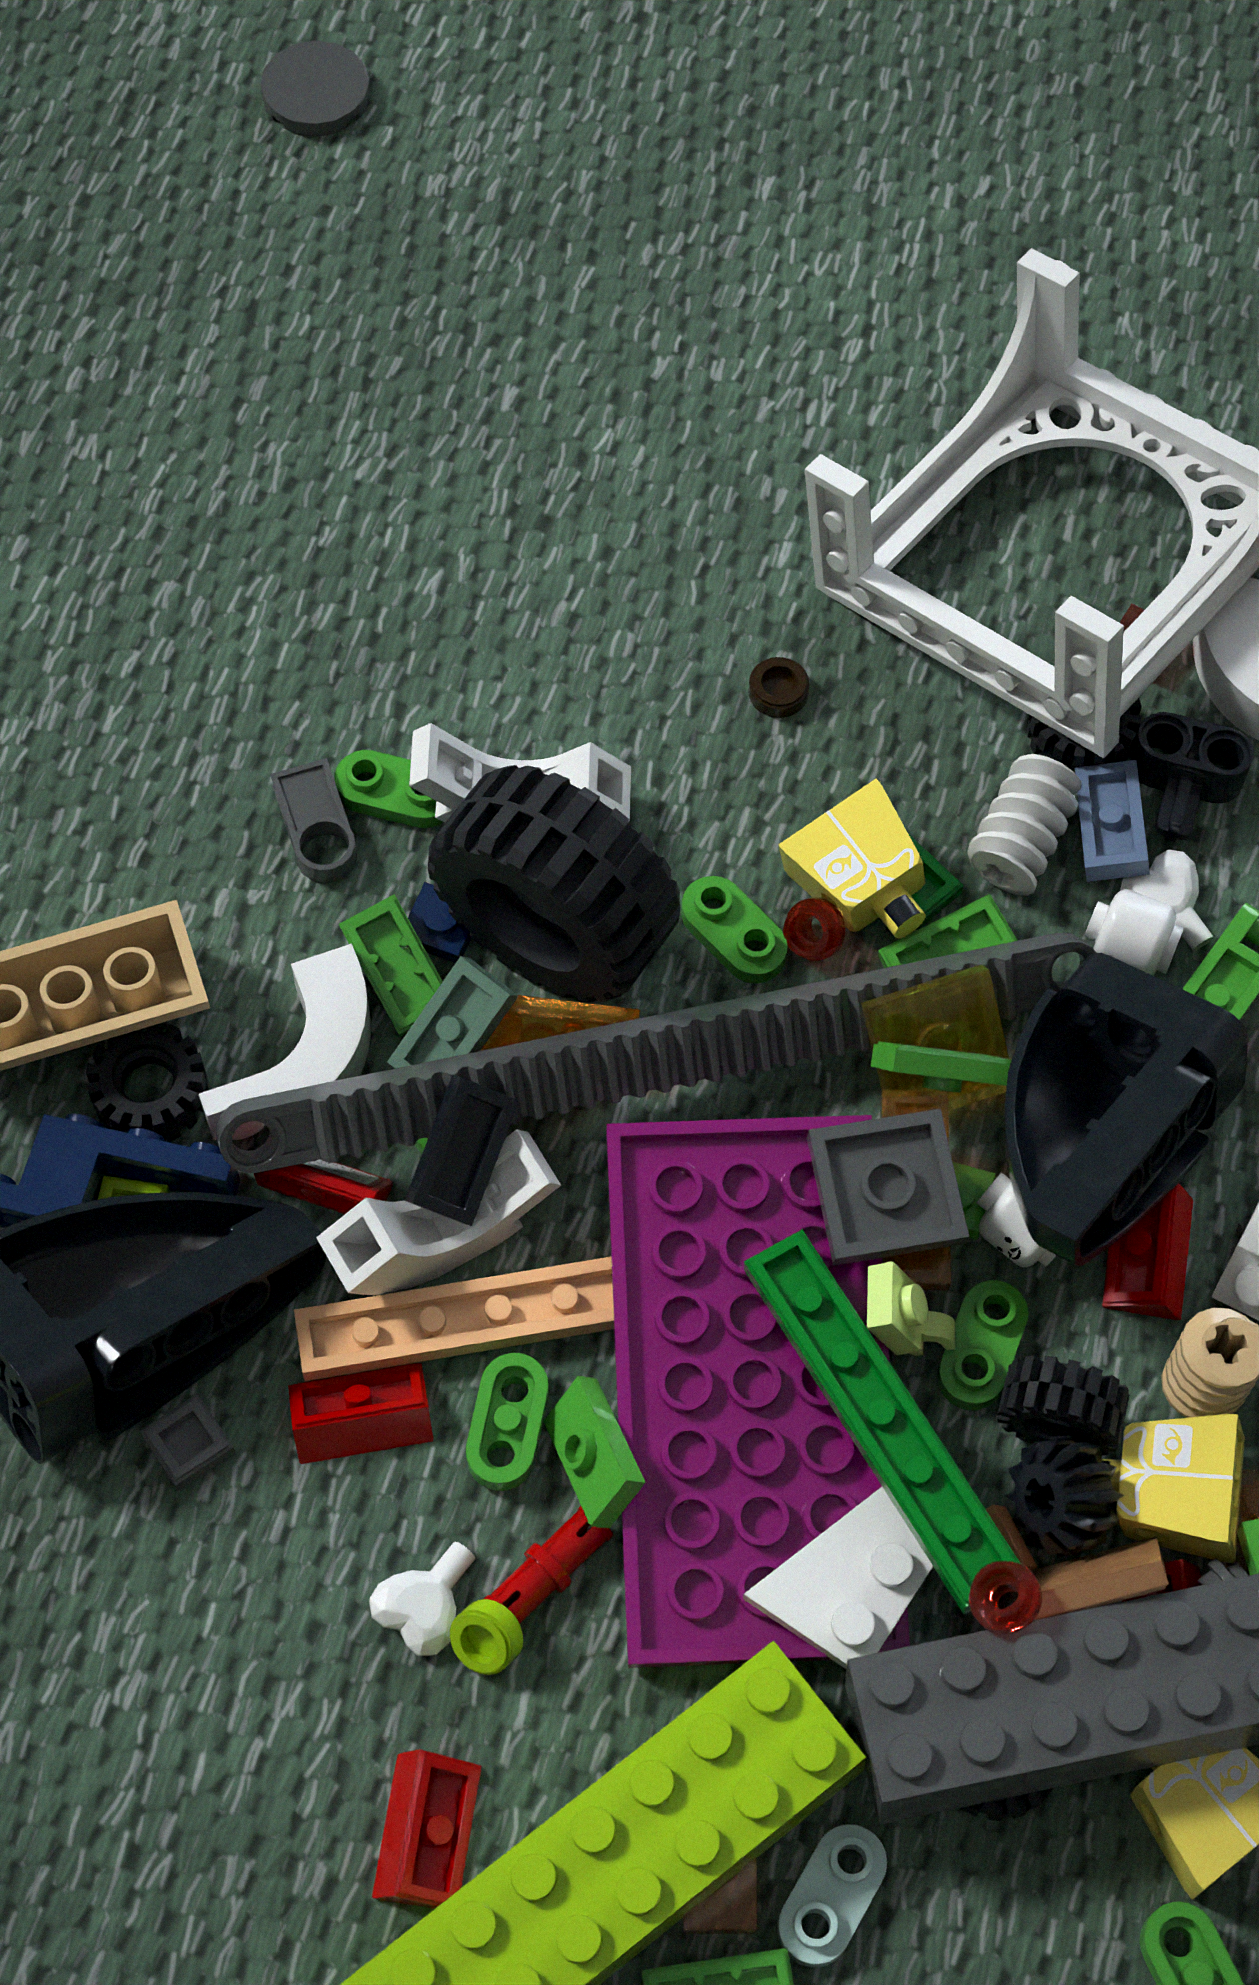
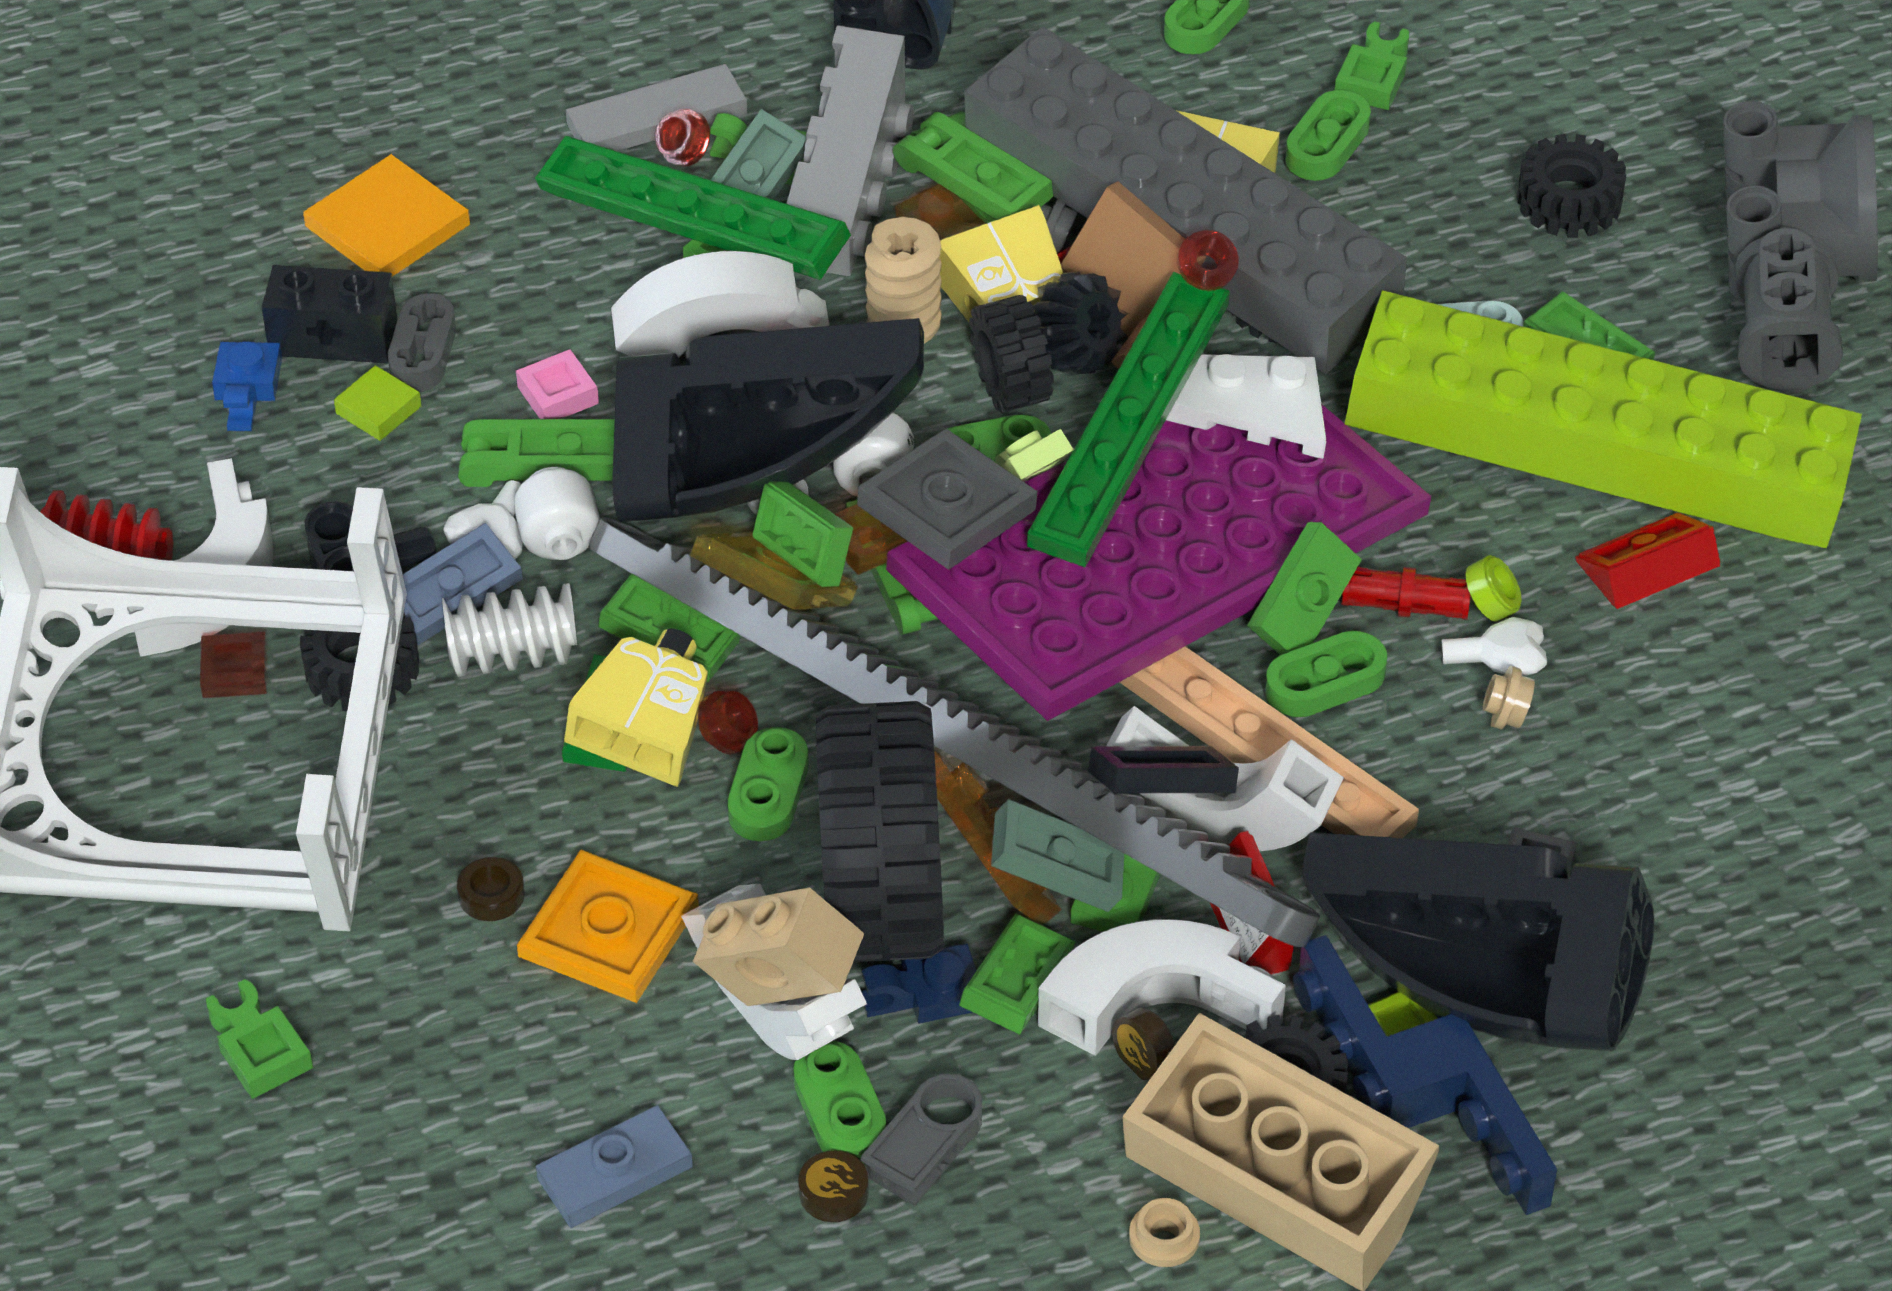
camera: 125 degrees left, 15 degrees down
red slope [288,1363,434,1464] -> none
none -> bright green plate [206,979,313,1099]
none -> light orange tile [517,850,699,1003]
none -> sand blue plate [536,1105,693,1229]
none -> tan brick [693,888,864,1006]
none -> dark brown tile [798,1150,869,1222]
none -> dark brown tile [1112,1008,1175,1080]
none -> tan plate [1129,1198,1200,1267]
none -> tan plate [1483,666,1535,730]

